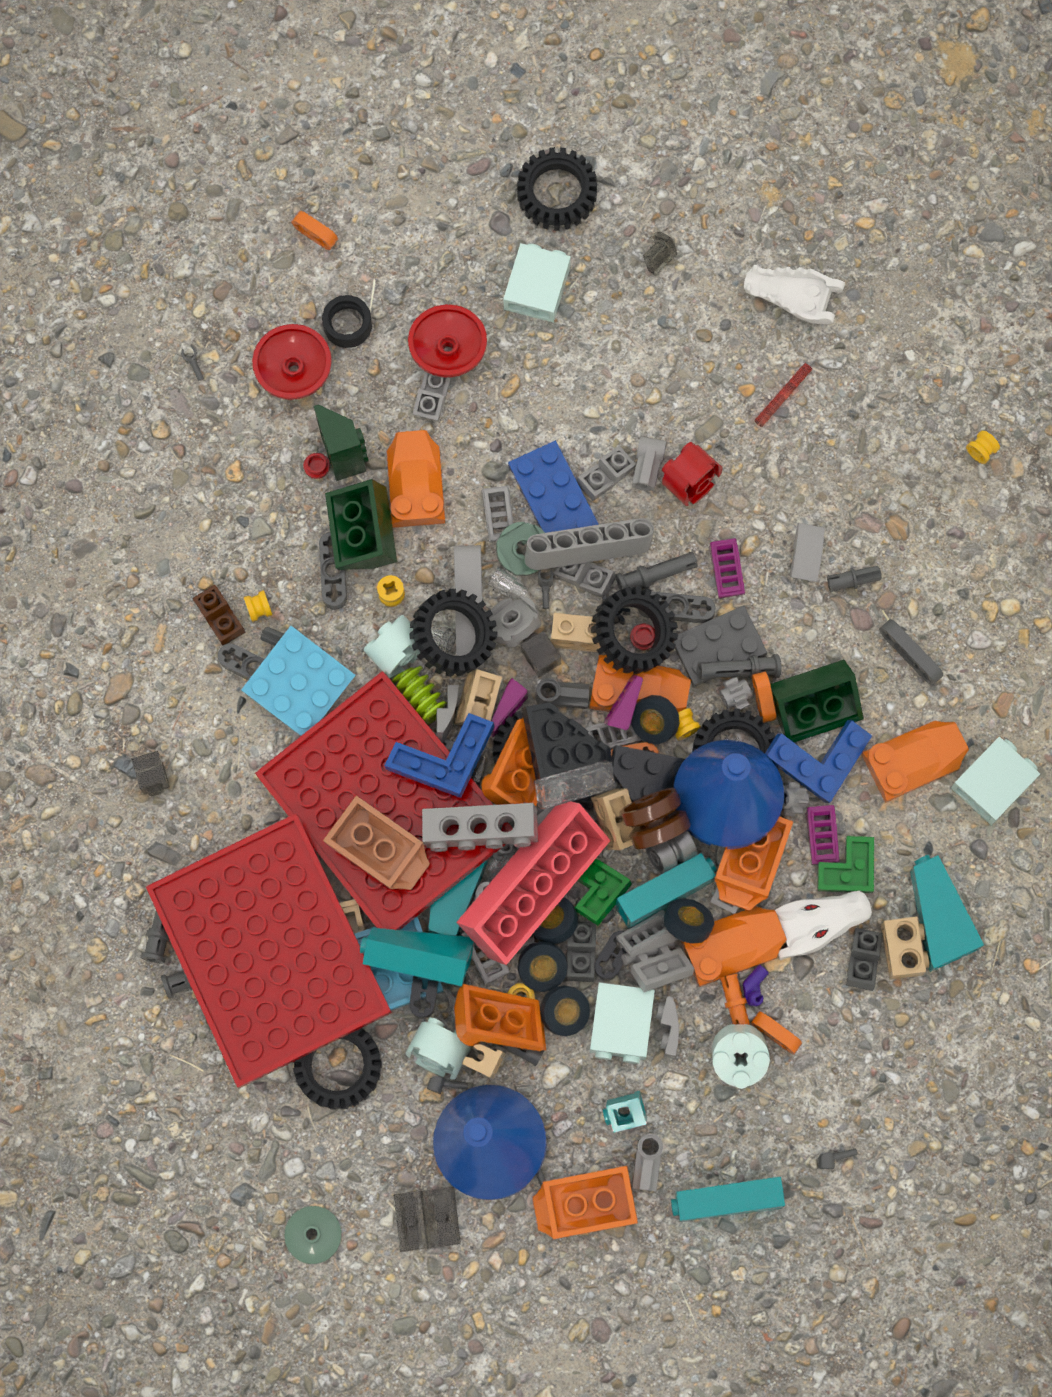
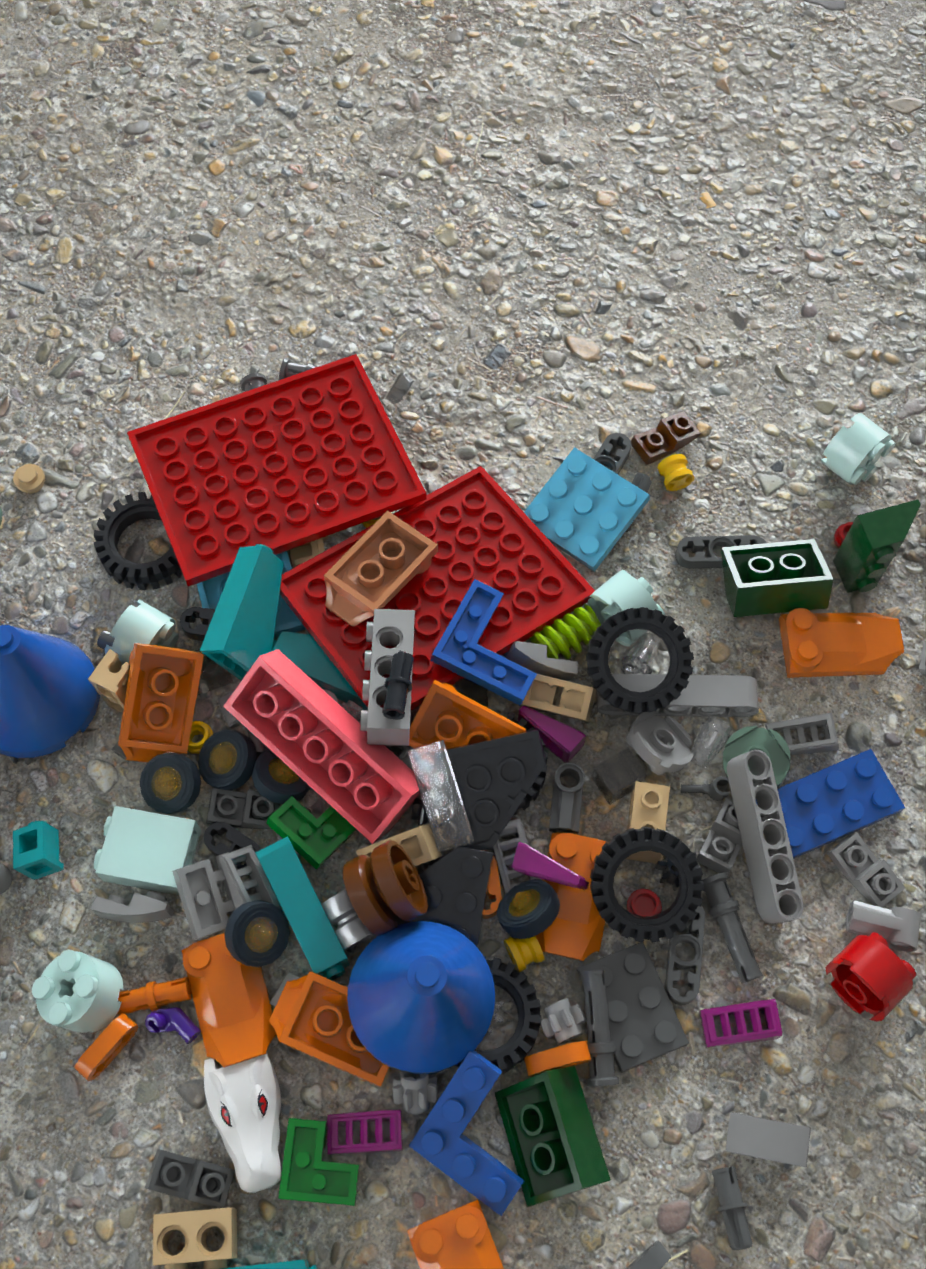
camera: 90 degrees right, 10 degrees down
clear smoke brick [131,751,170,796] -> none
yellow wheel [377,575,405,607] -> none
none -> tan plate [13,464,45,494]
none -> black axle [382,650,414,720]
none -> light aqua brick [821,413,896,485]

